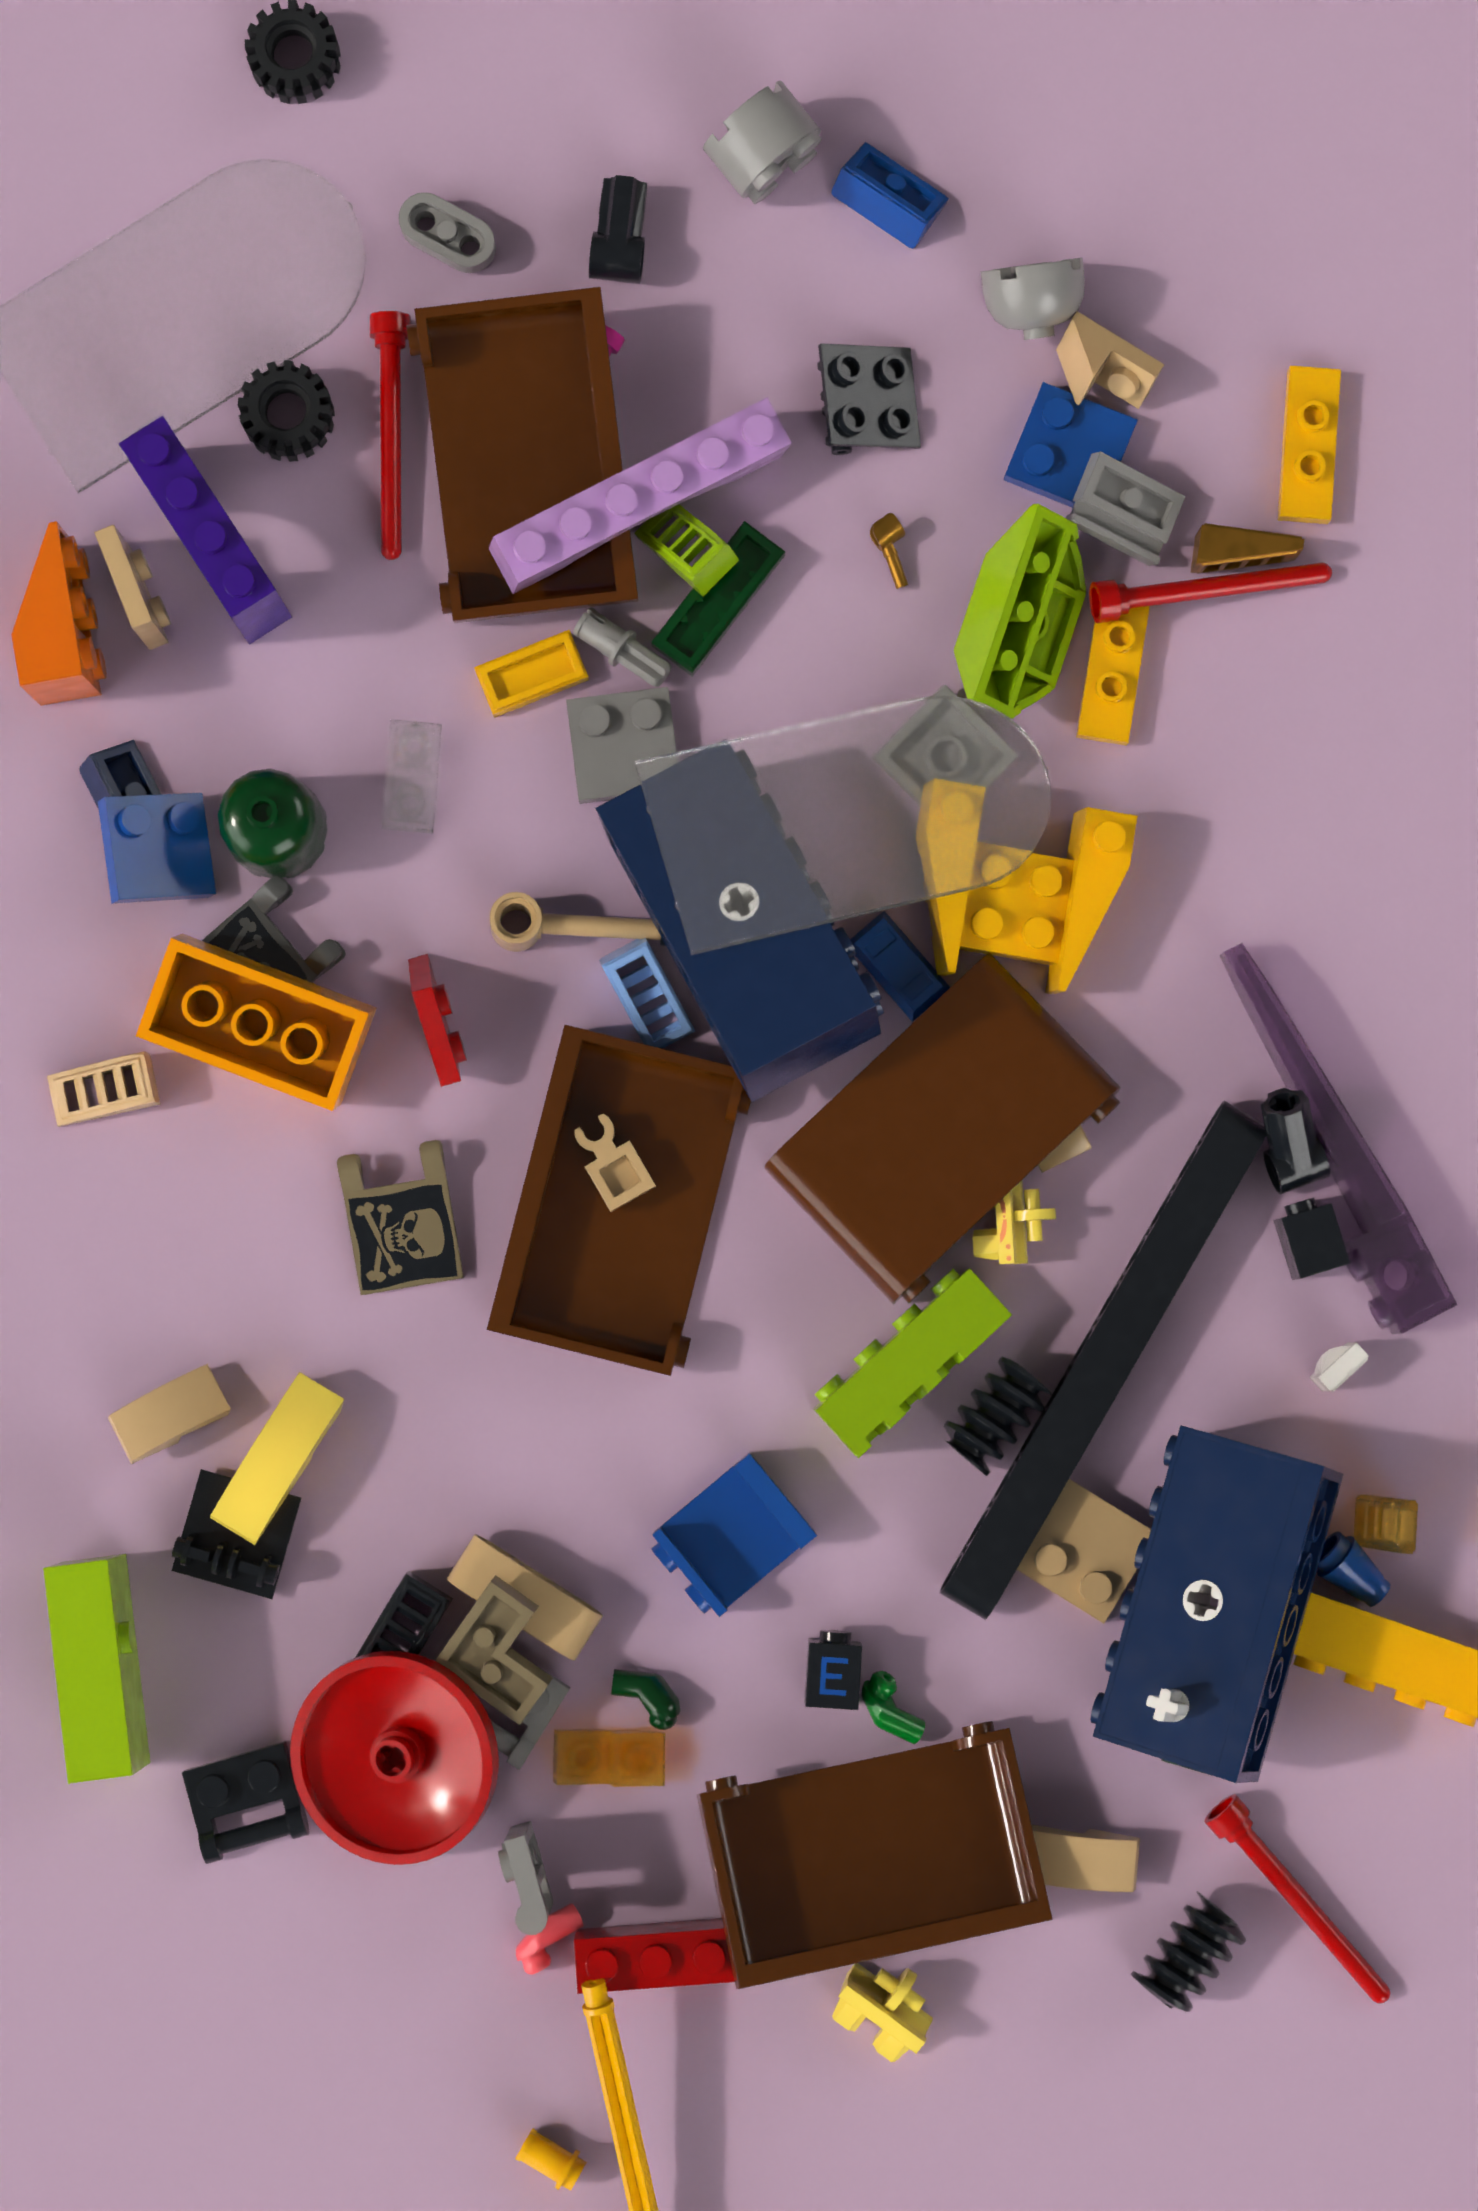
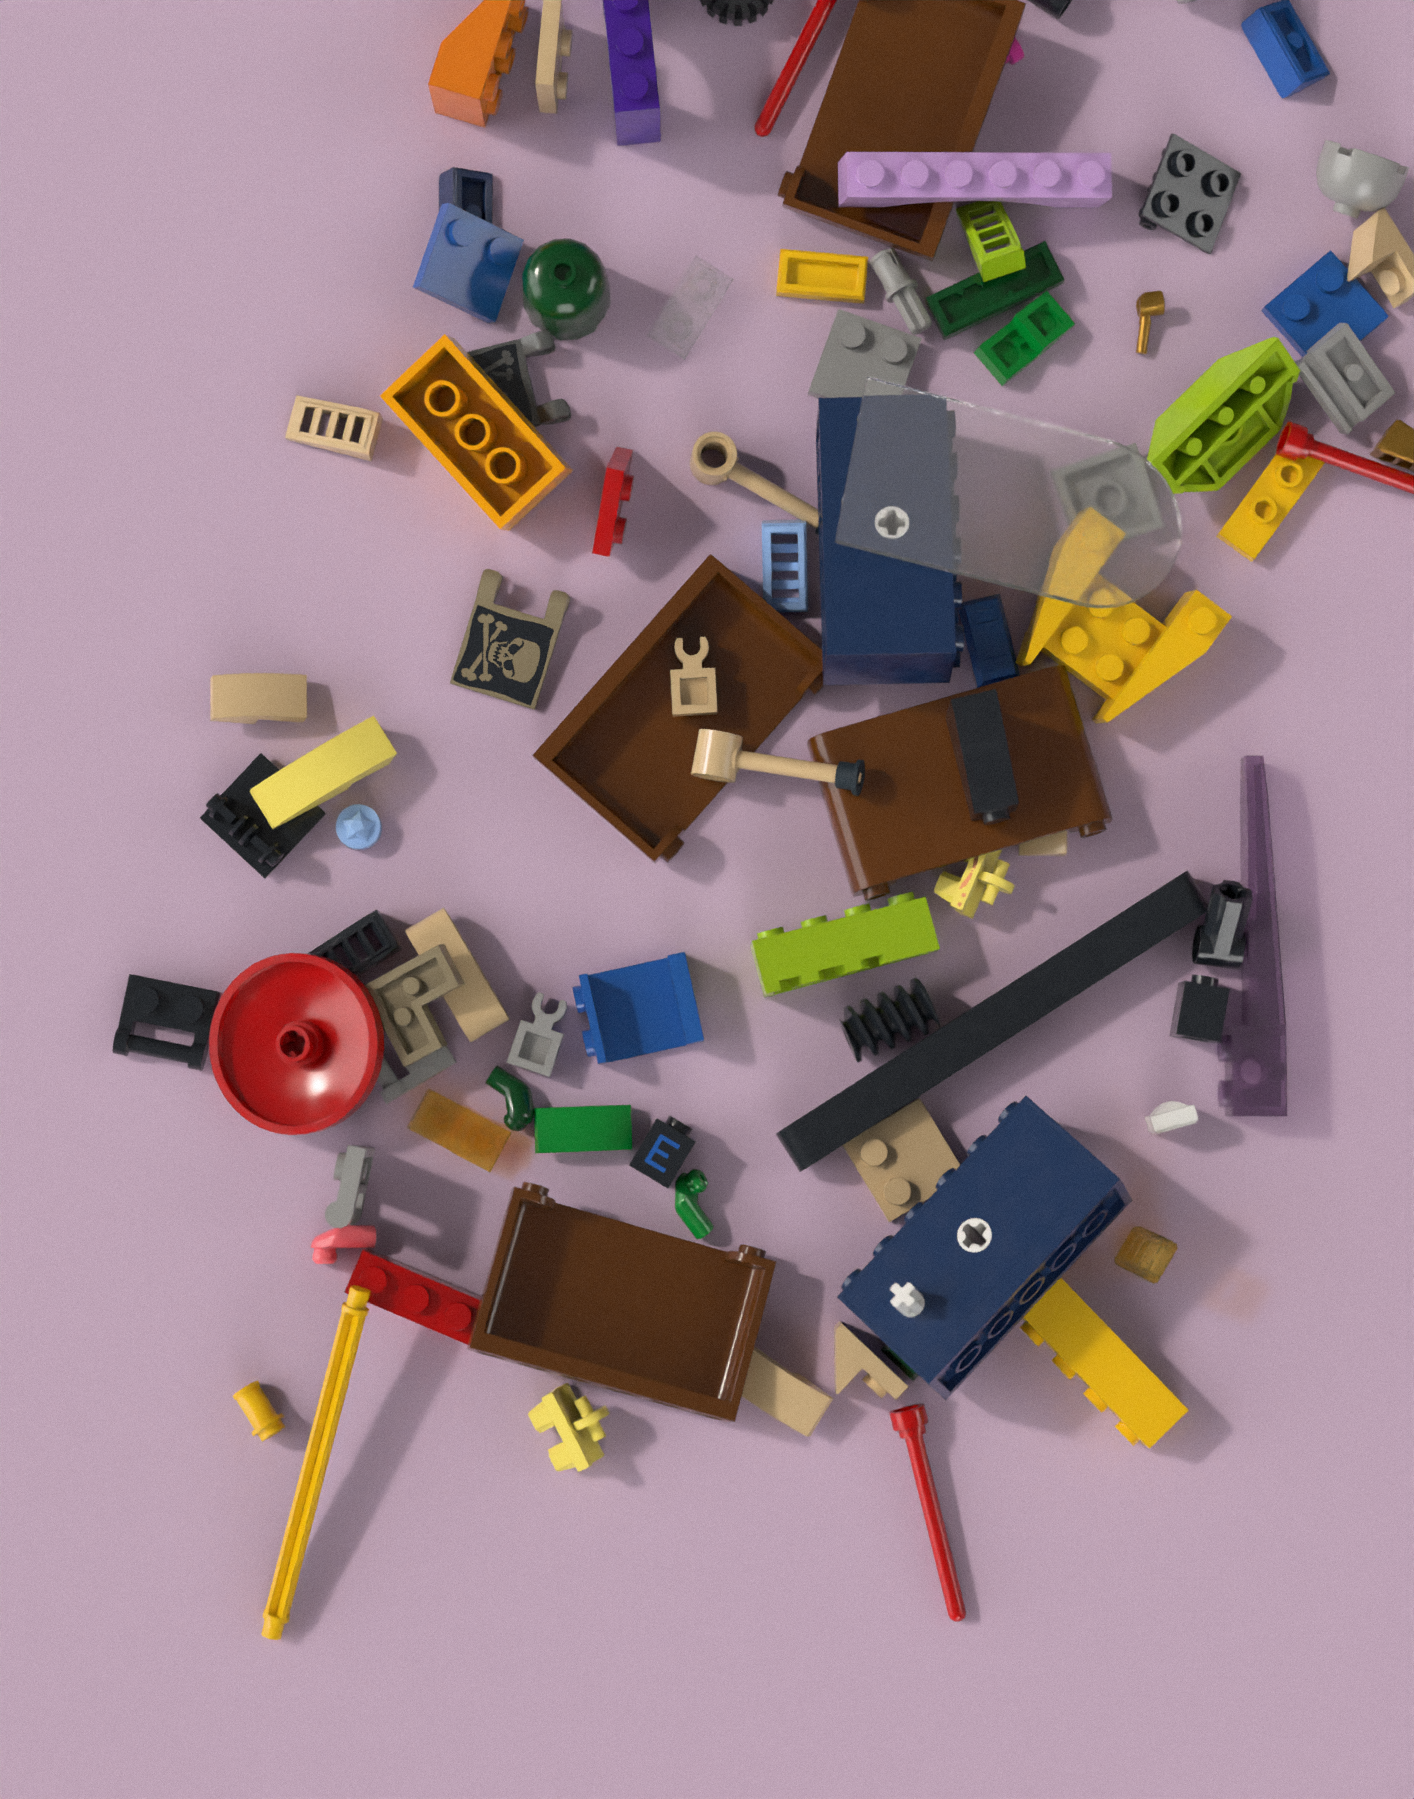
camera: 25 degrees right, 0 degrees up
lime brick [43,1554,151,1784] -> none
black piece [1131,1891,1246,2012] -> none
blue cone [1317,1531,1391,1607] -> none
none -> light blue tile [336,804,382,850]
none -> light grey plate [507,992,567,1077]
none -> green slope [534,1105,633,1154]
none -> tan piece [691,729,865,796]
none -> tan slope [834,1321,908,1400]
none -> black slope [945,689,1019,825]
none -> green slope [974,291,1075,386]

